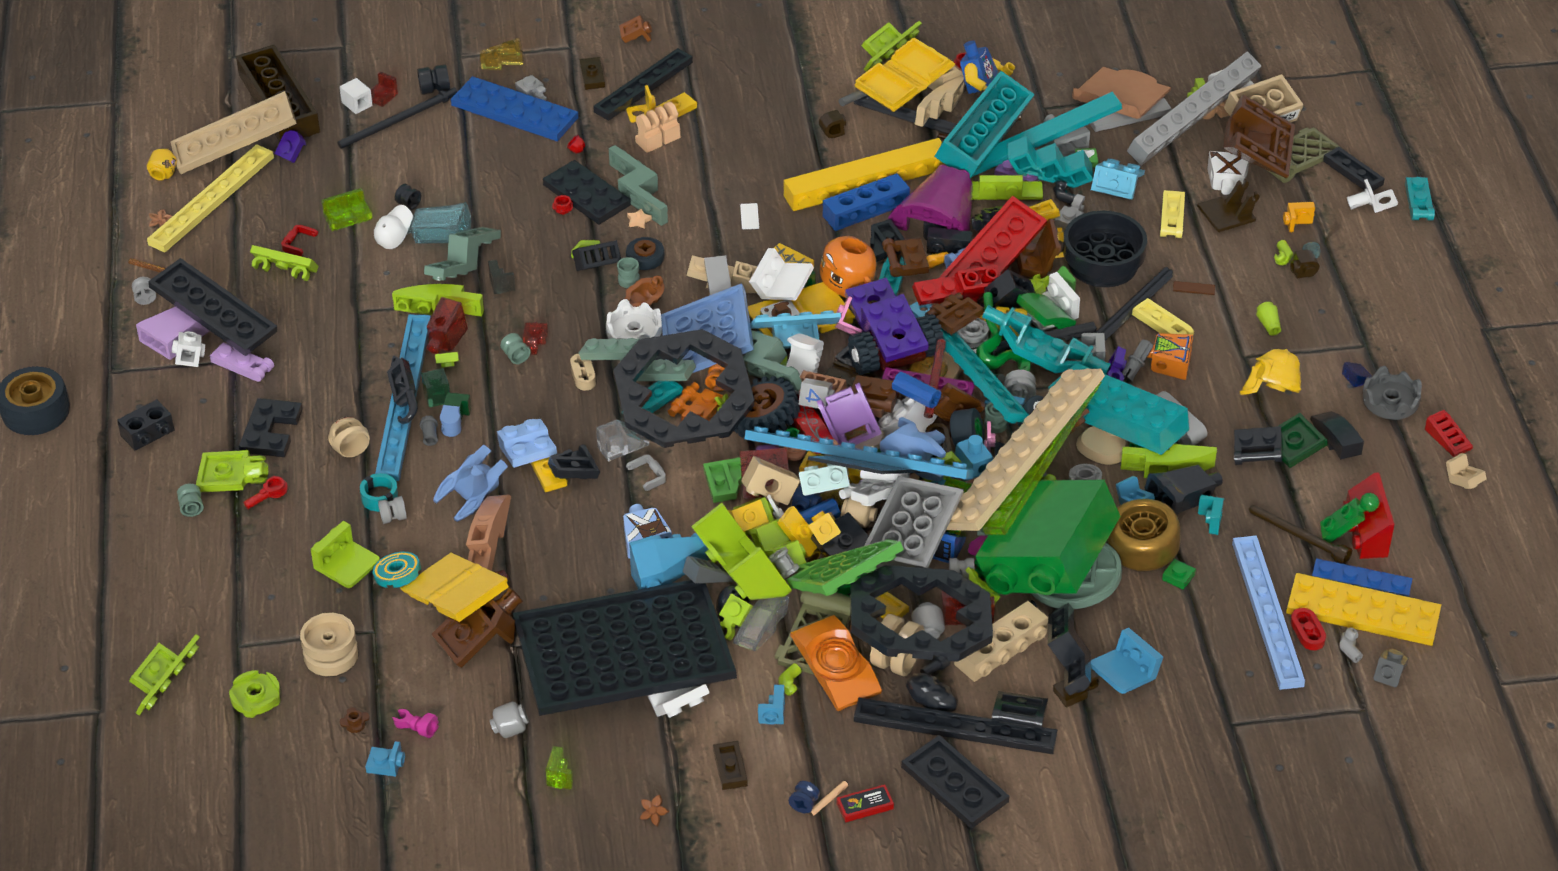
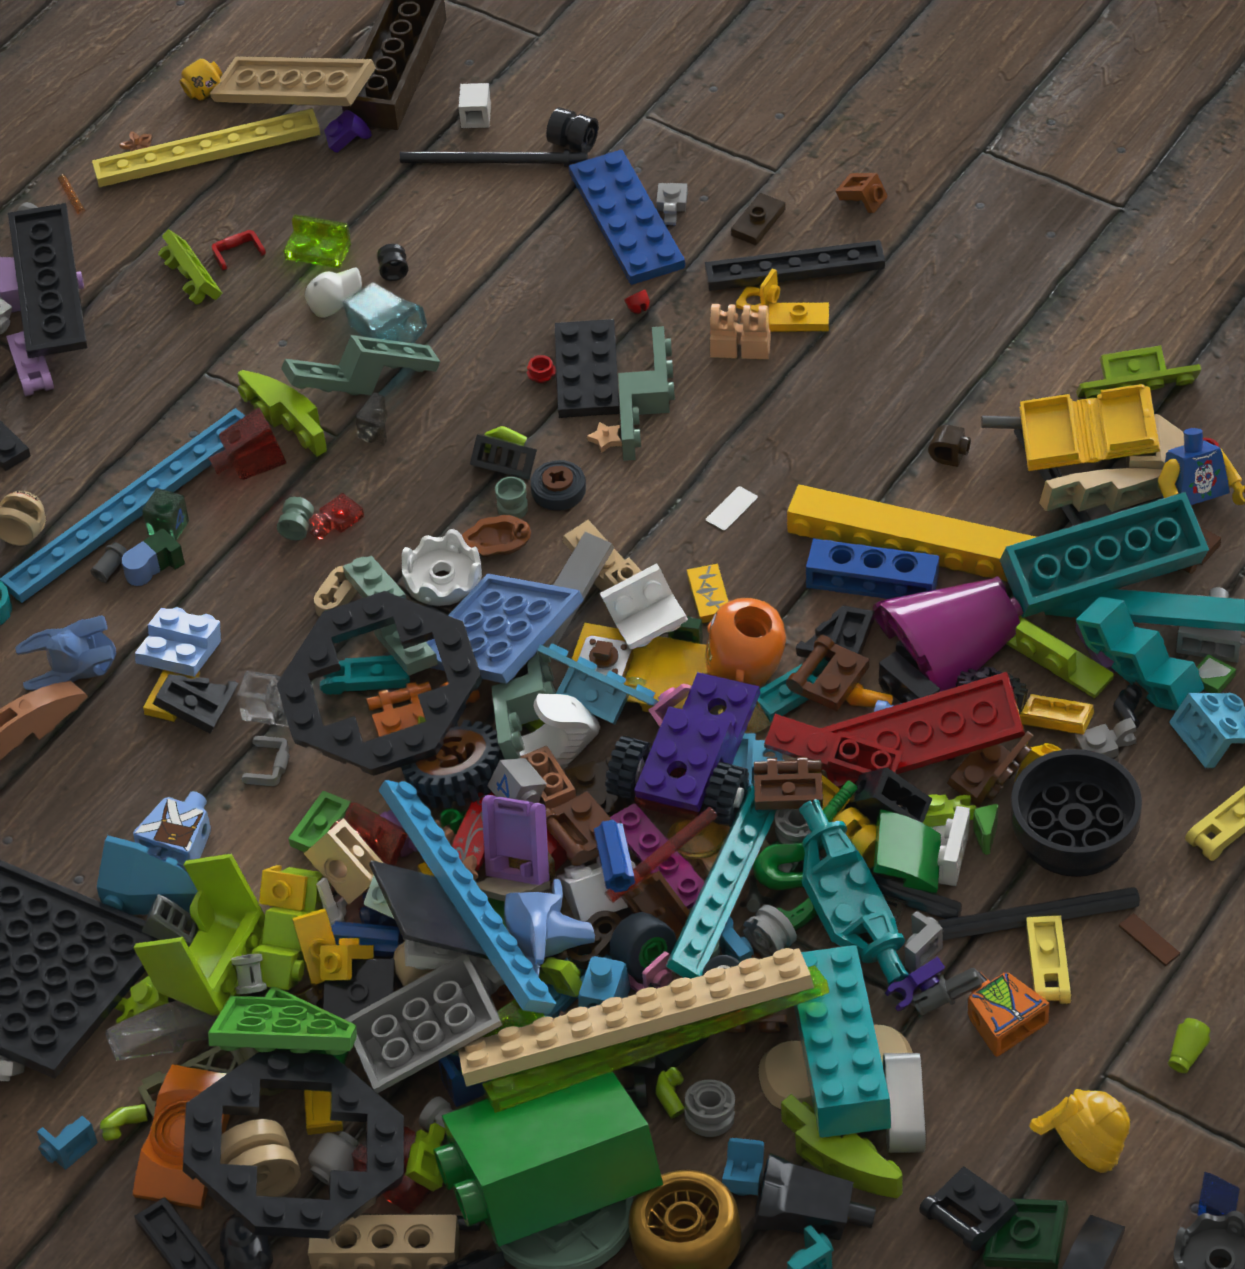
camera: 45 degrees right, 5 degrees up
clear red bracket [371,72,398,107] -> none
black plate [387,355,418,424] -> none
lime plate [435,352,459,368] -> none
clear yellow slope [480,38,524,70] -> none

